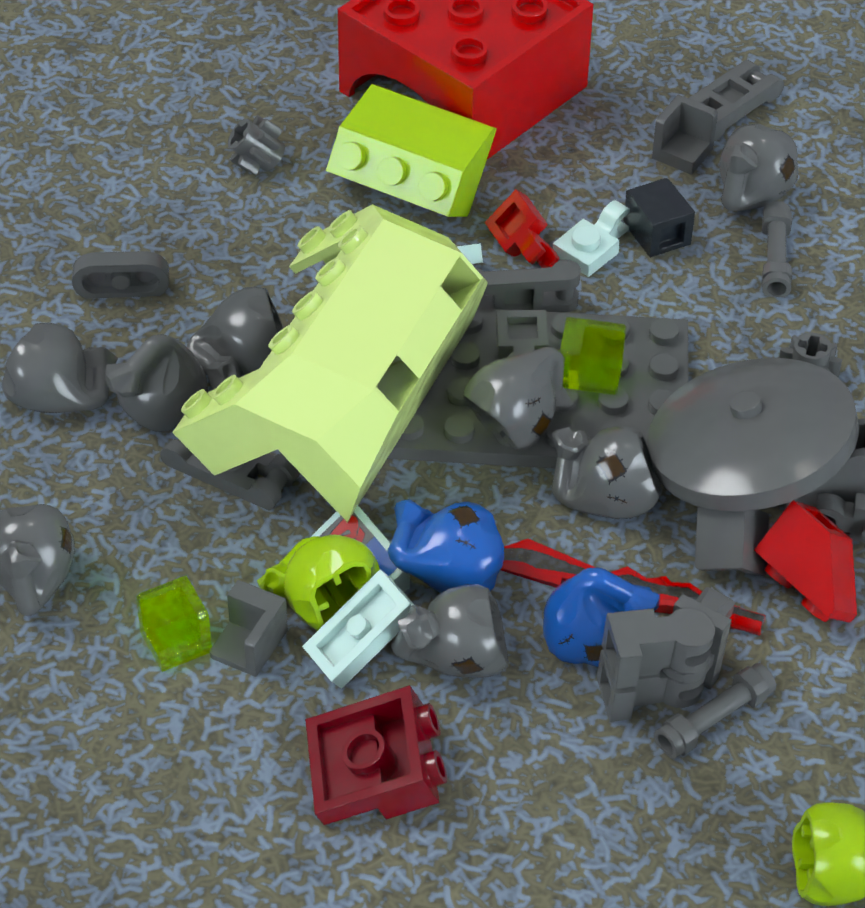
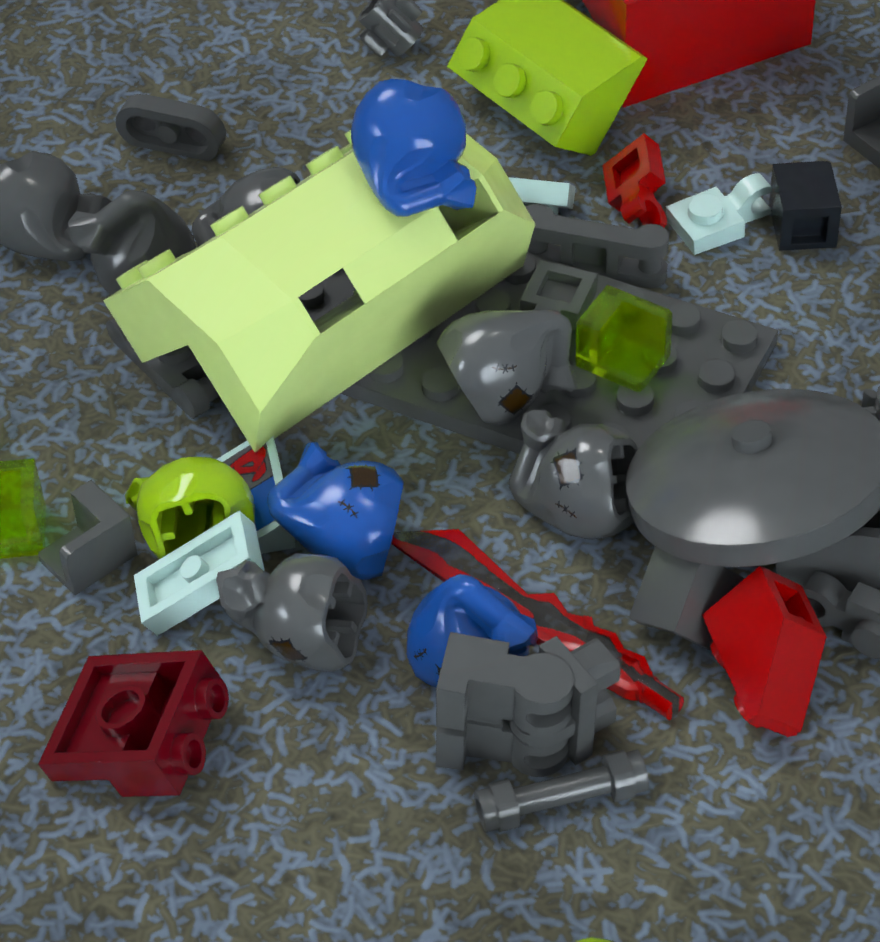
camera: 25 degrees right, 0 degrees up
none -> blue piece [351,79,477,217]

